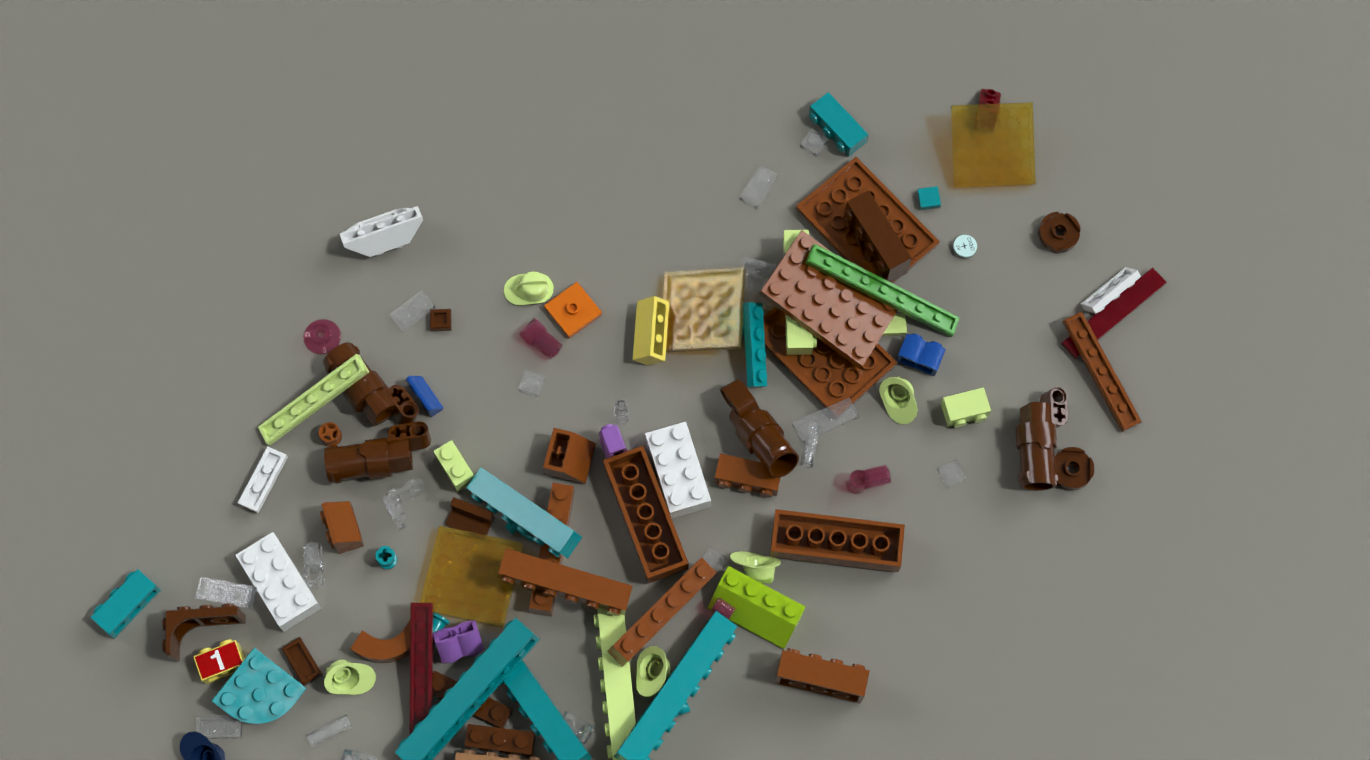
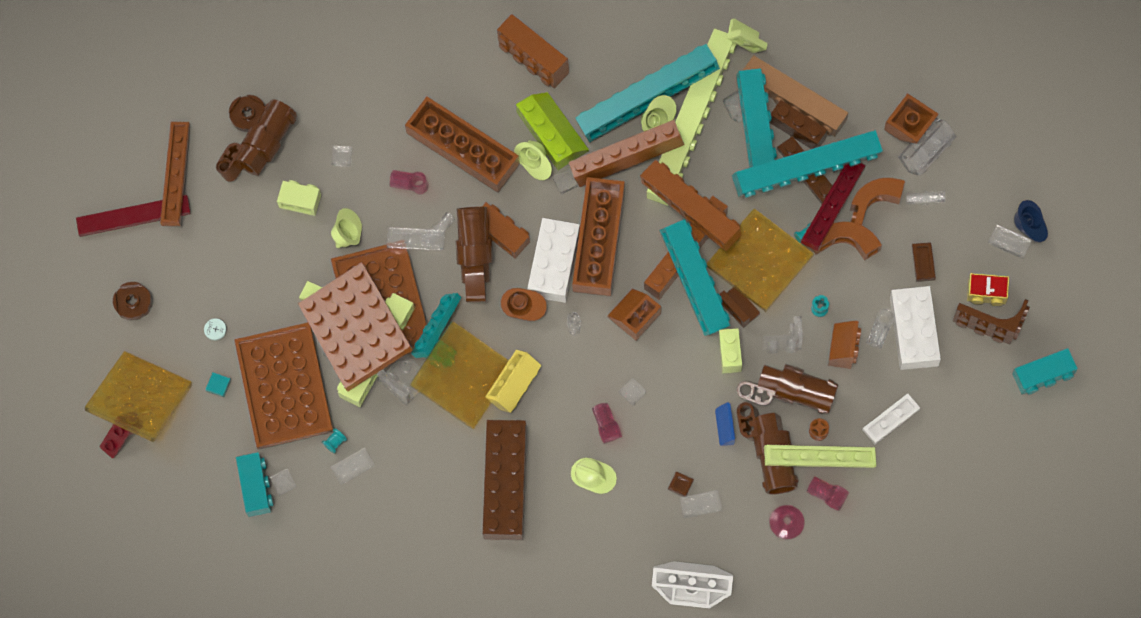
camera: 145 degrees left, 0 degrees up
clear tile [195,577,257,609] -> none
teal plate [211,647,307,724] -> none
yellowish green piece [324,659,376,695] -> none
medium lavender brick [433,620,484,663] -> none
orange plate [544,282,602,339] -> none
medium lavender brick [599,424,627,459] -> none
clear pink hinge [711,598,736,620] -> none
bright green tile [805,244,960,337] -> none
reddish brown brick [843,190,912,282] -> none
blue brick [896,333,946,376] -> none
white plate [1081,267,1141,314] -> none
none -> teal bush [322,428,347,454]
none -> reddish brown brick [482,420,527,540]
none -> dark orange piece [501,288,547,321]
none -> clear pink piece [807,476,849,511]
none -> dark orange arch [850,178,905,225]

